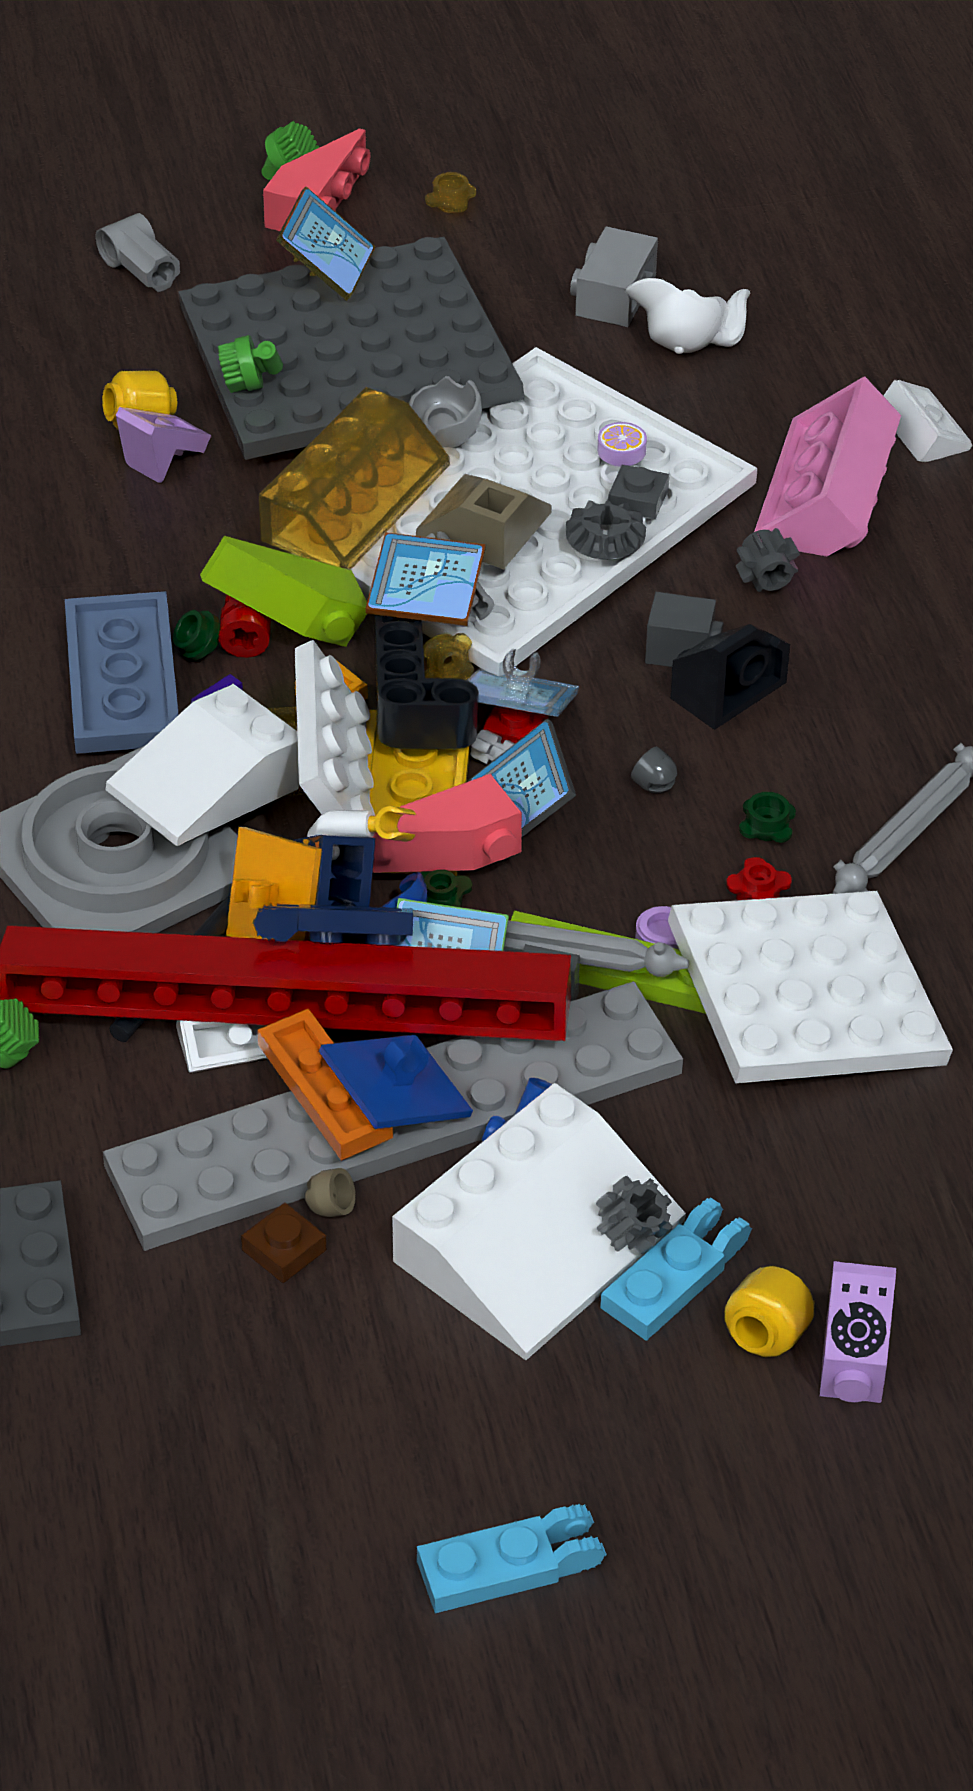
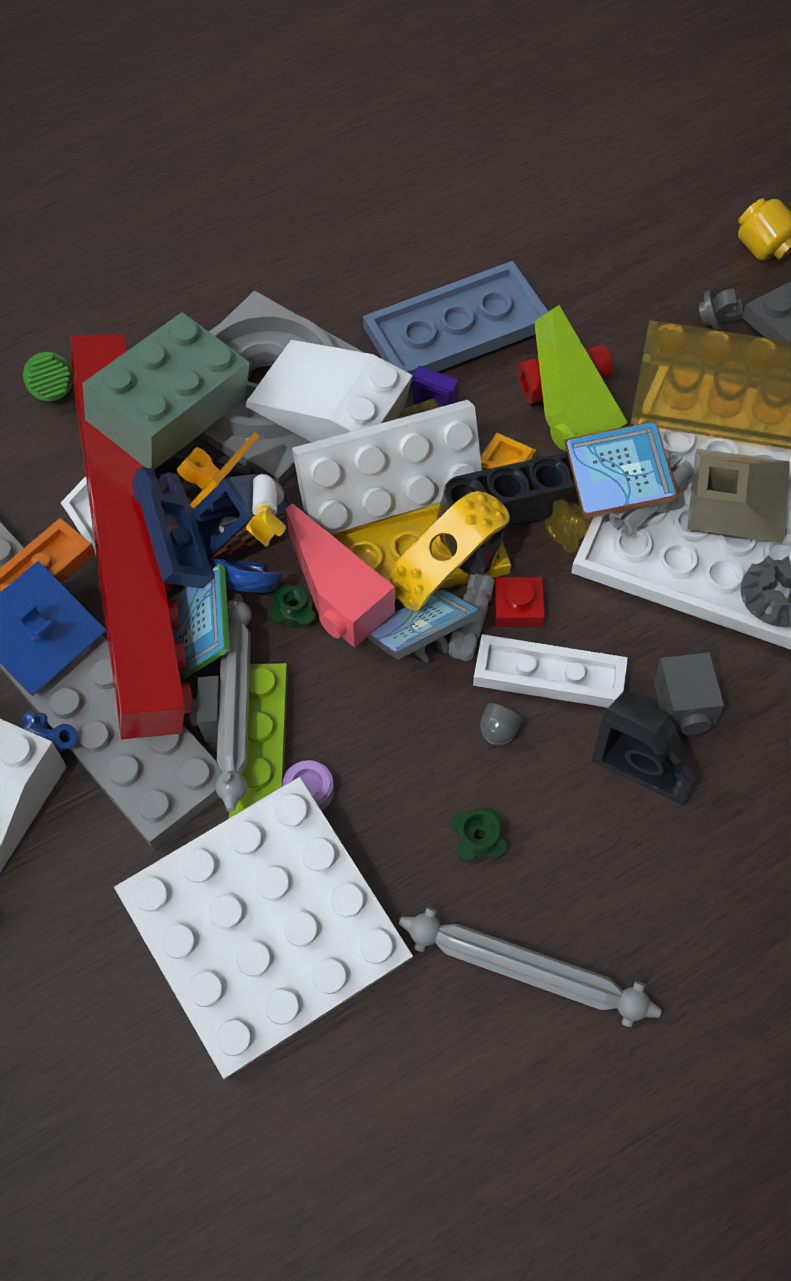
camera: 75 degrees right, 15 degrees up
lavender slope [116,407,211,483] -> none
dark green plate [173,610,220,661] -> none
clear piece [466,648,579,717] -> none
red plate [726,857,792,900] -> none
none -> sand green brick [83,312,249,470]
none -> yellow piece [389,491,510,611]
none -> white plate [473,634,628,708]
none -> dark grey plate [699,288,744,332]

